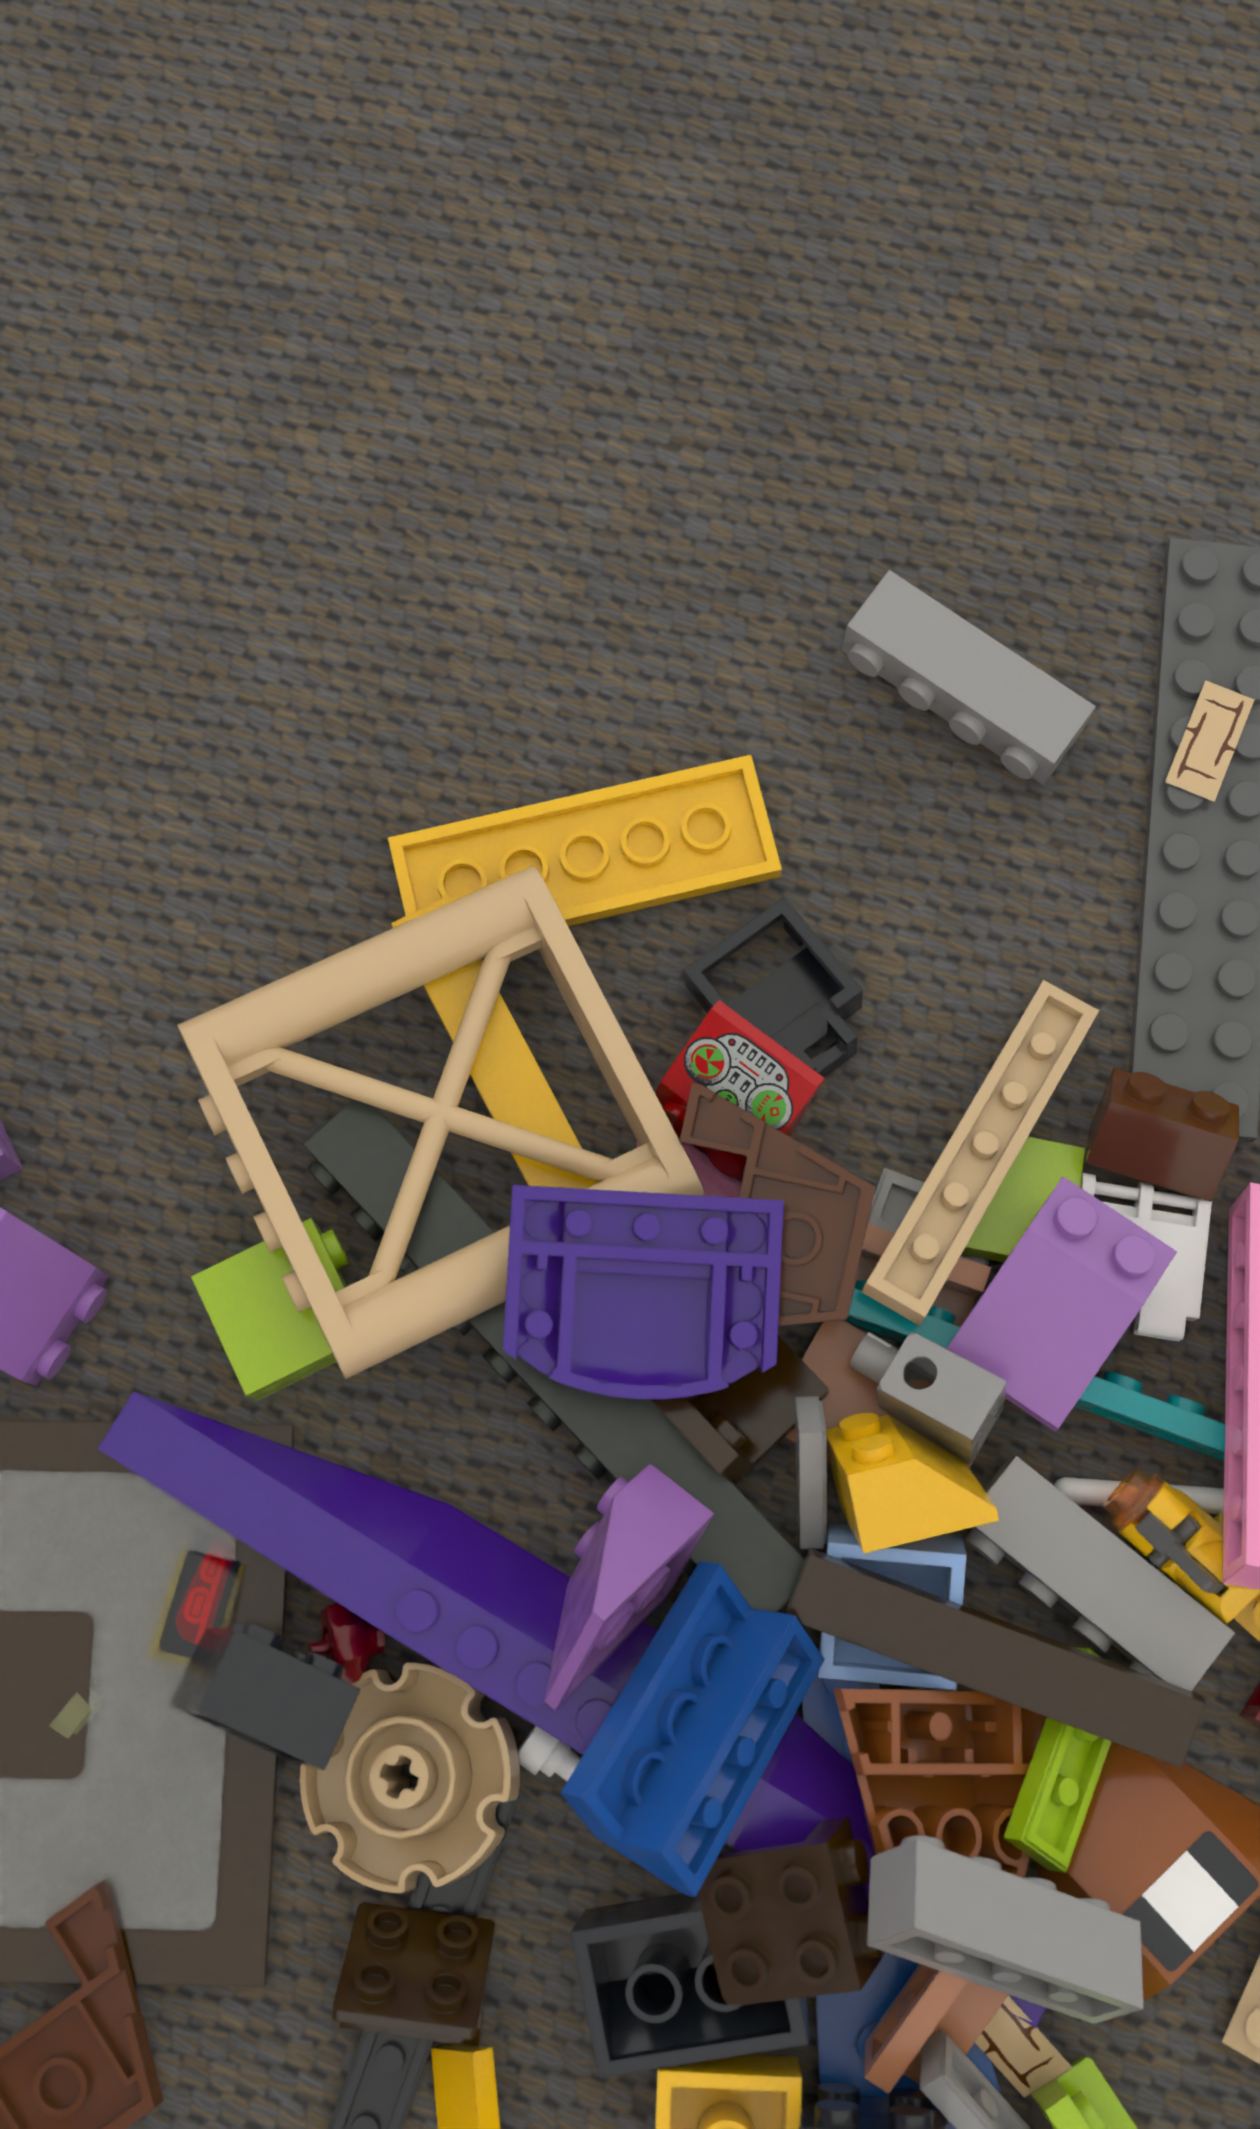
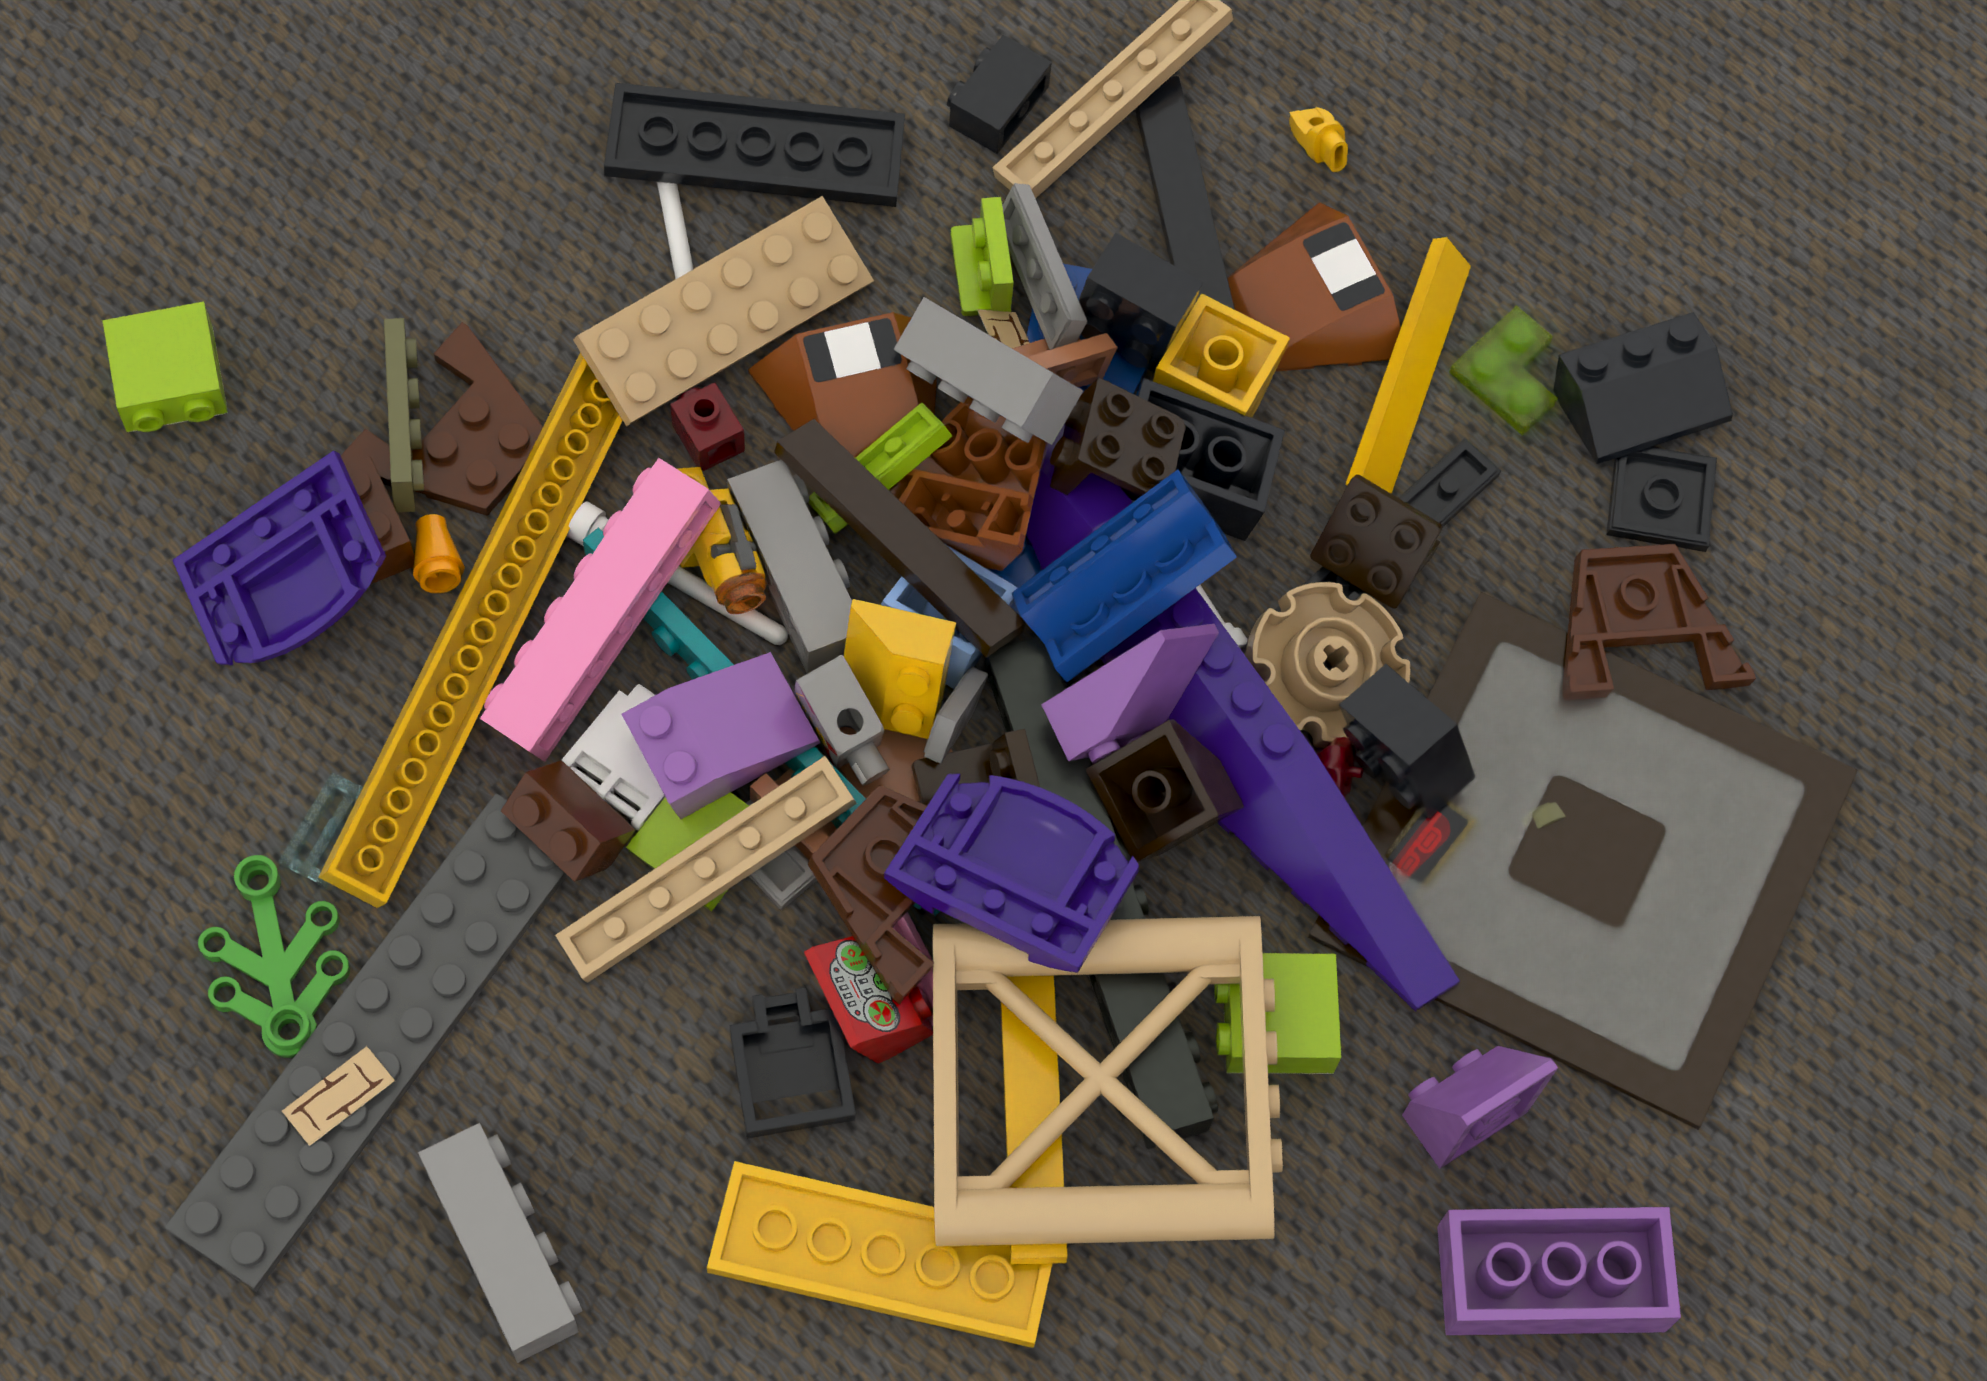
camera: 160 degrees left, 10 degrees down
none -> dark brown slope [1086,719,1244,862]

